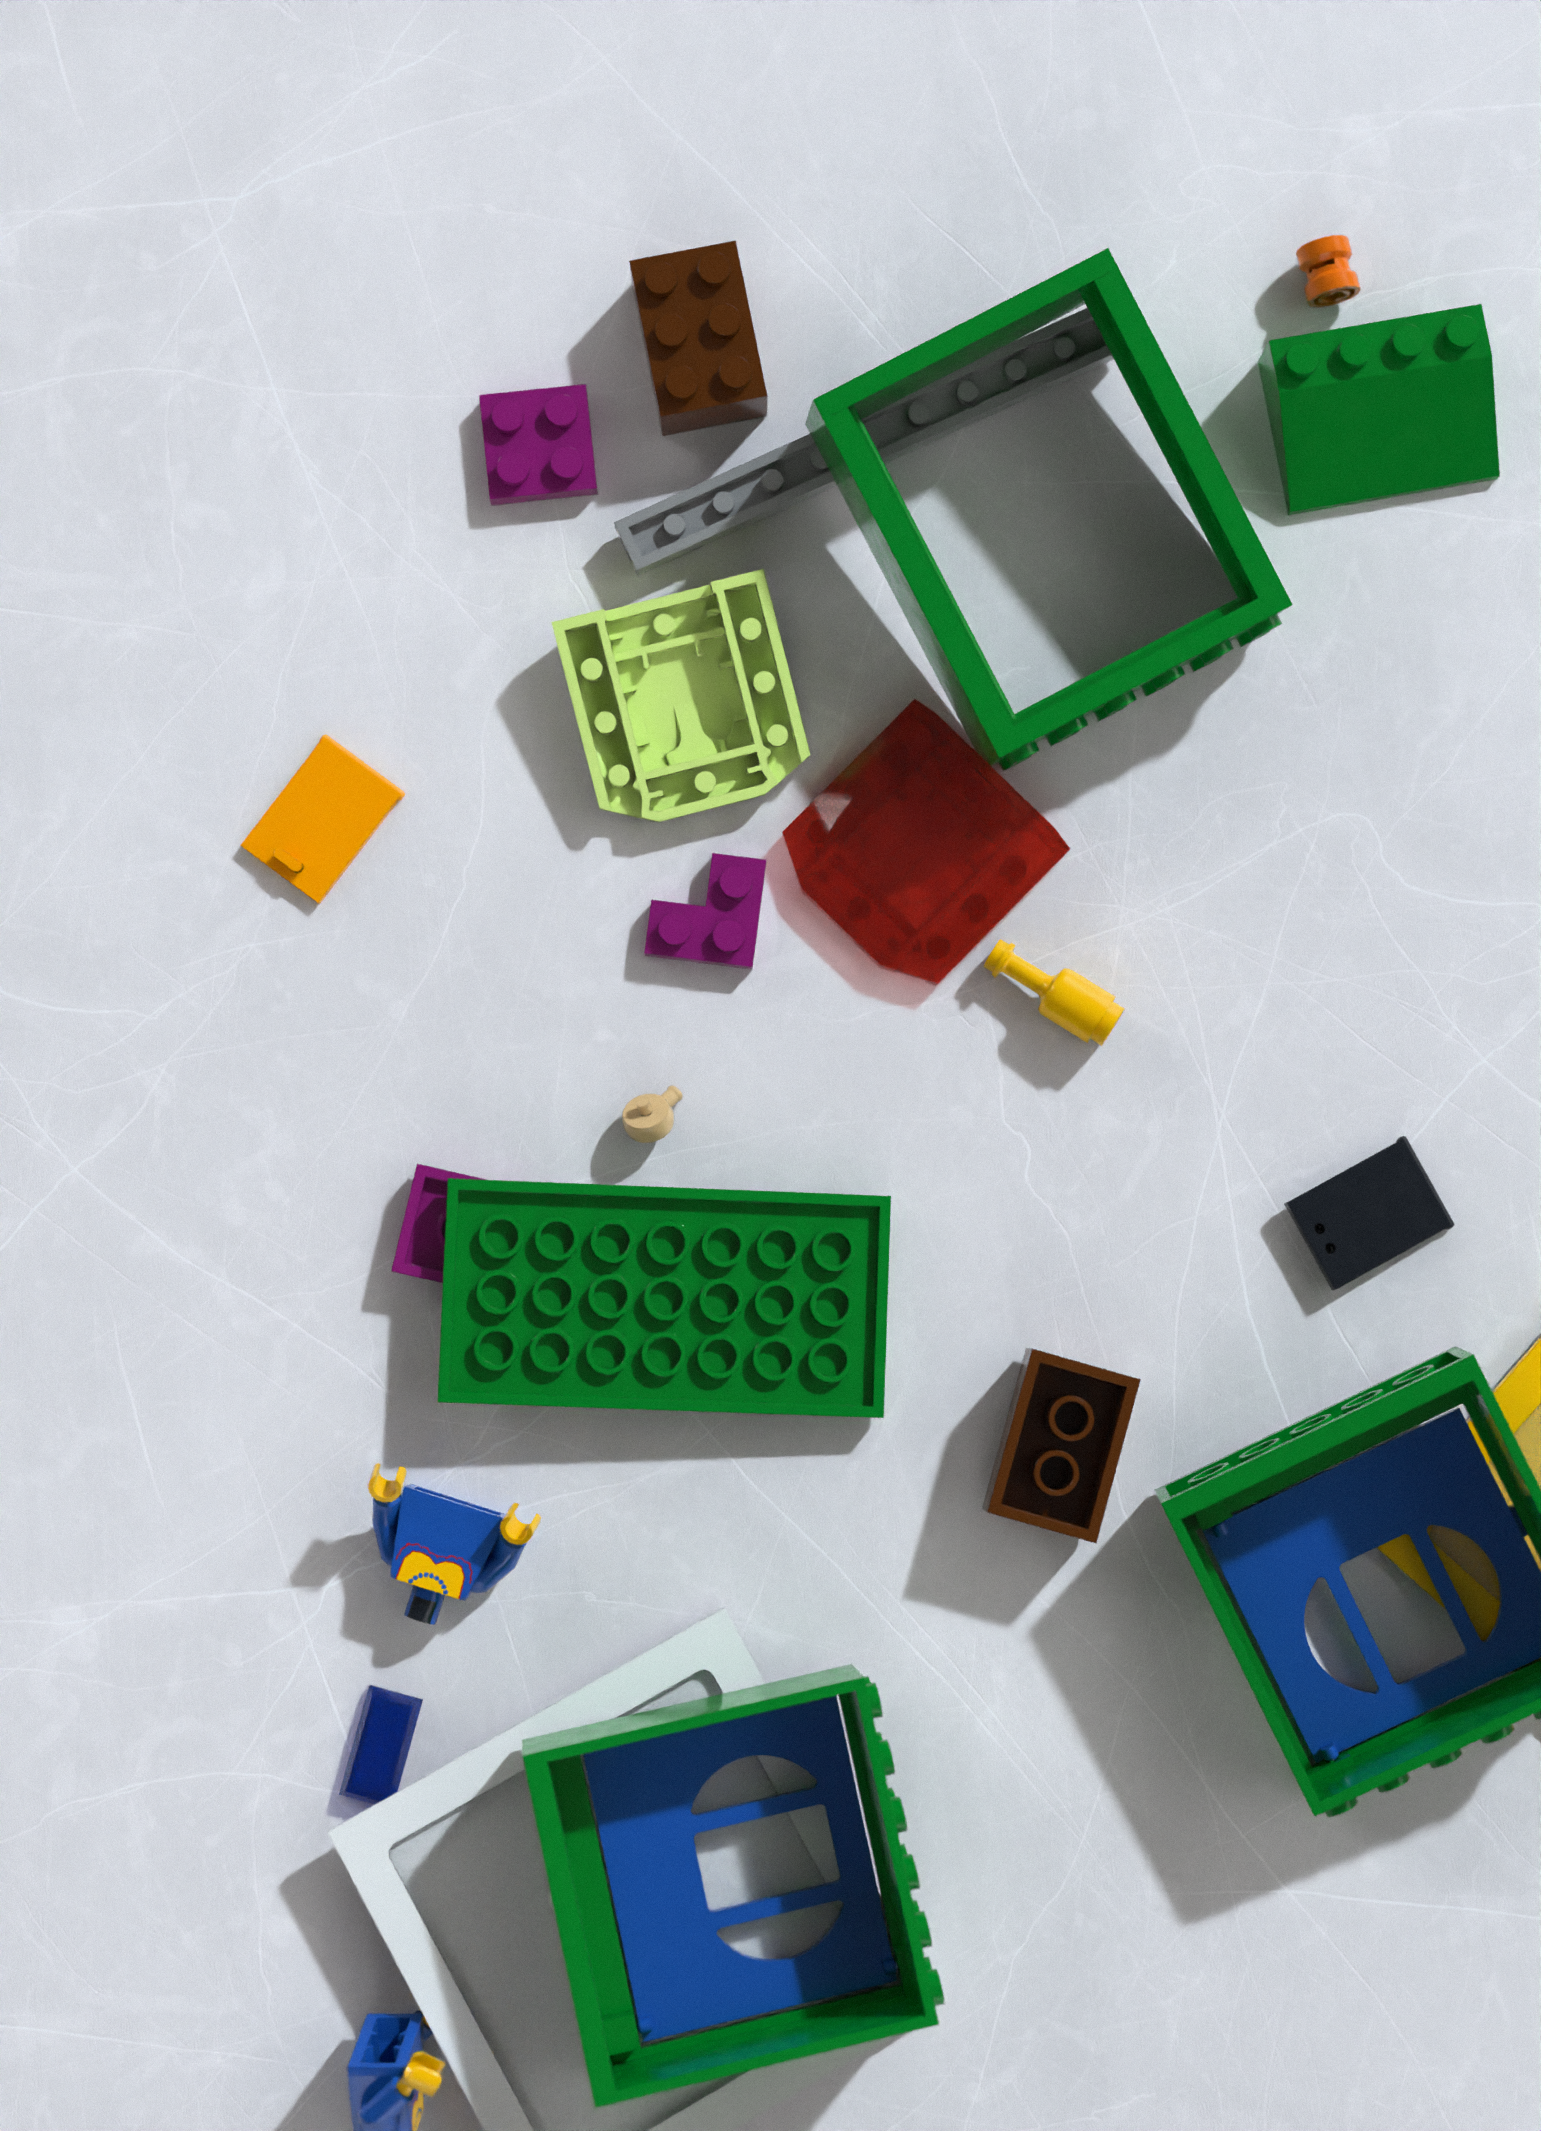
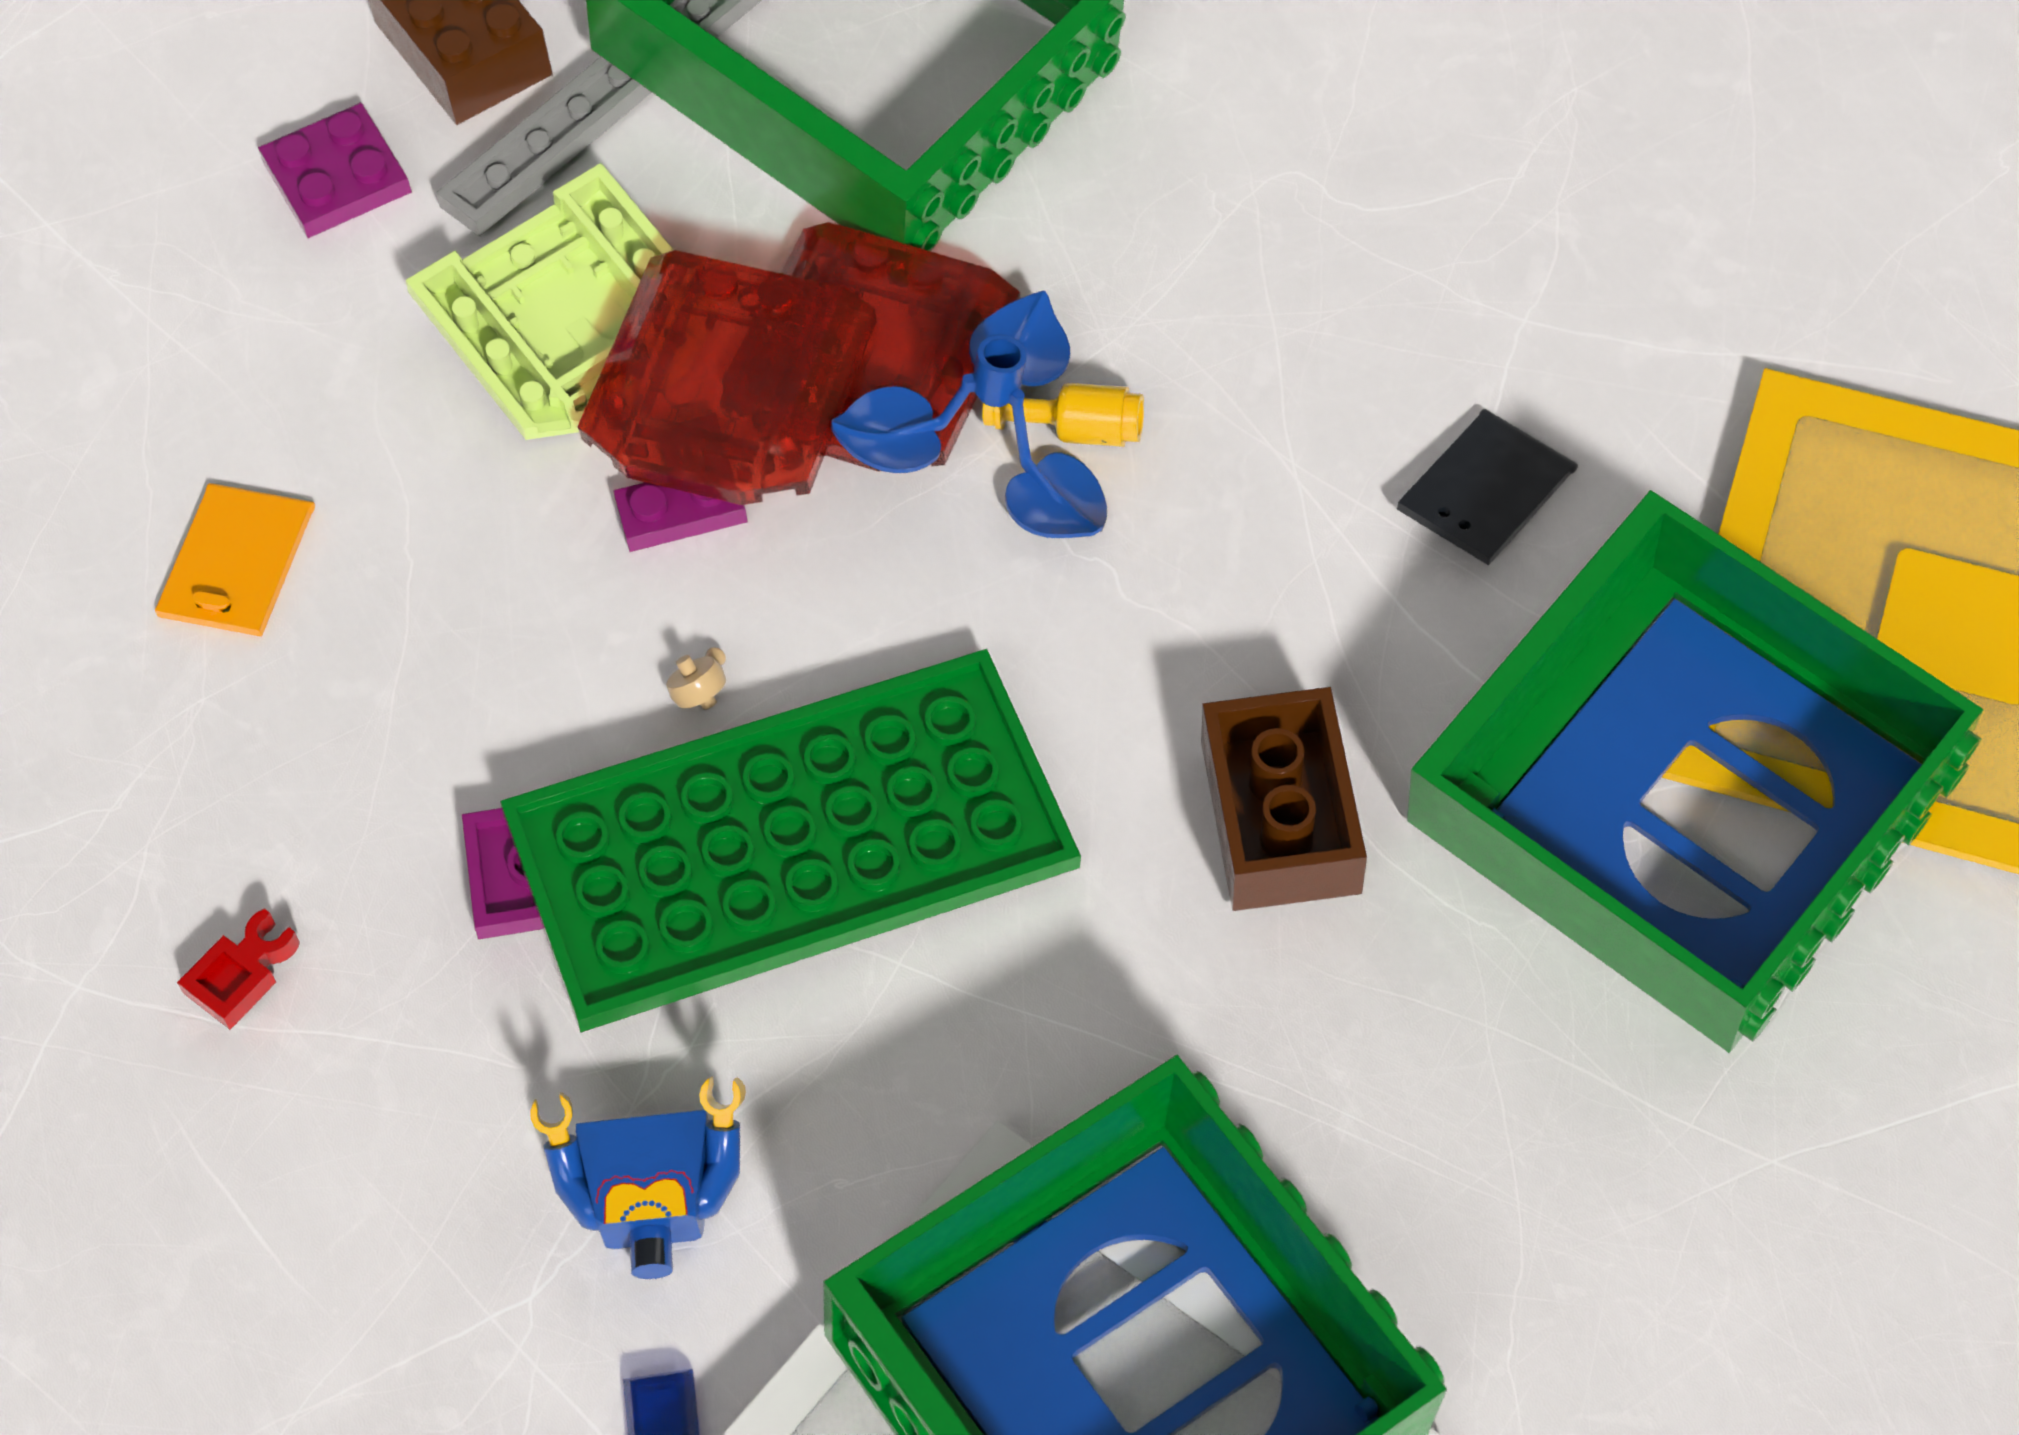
camera: 15 degrees left, 25 degrees down
none -> red plate [177,909,300,1030]
none -> clear red wedge [578,250,877,505]
none -> blue plant [831,290,1107,538]

